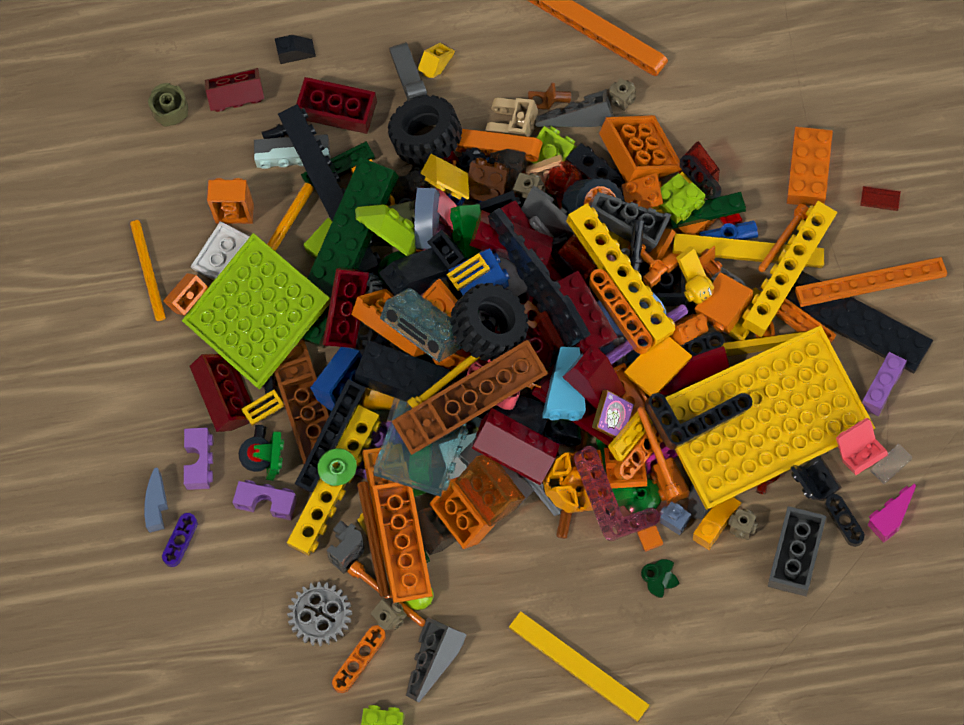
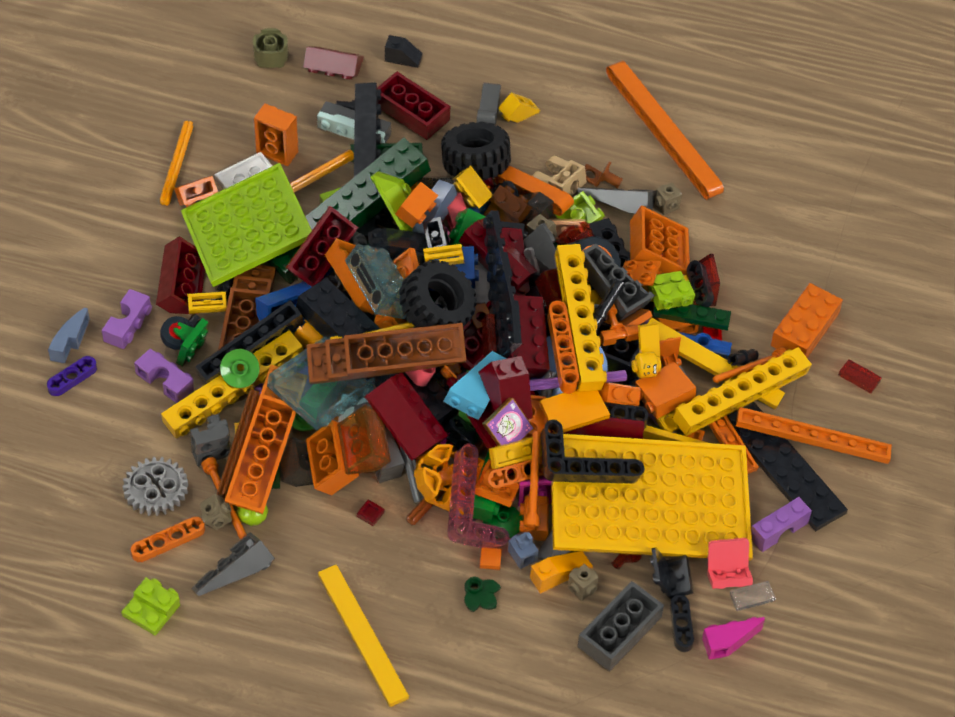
camera: 15 degrees right, 15 degrees down
none -> dark red tile [357,499,385,526]
none -> orange brick [395,182,438,228]
none -> black pin [727,349,759,366]

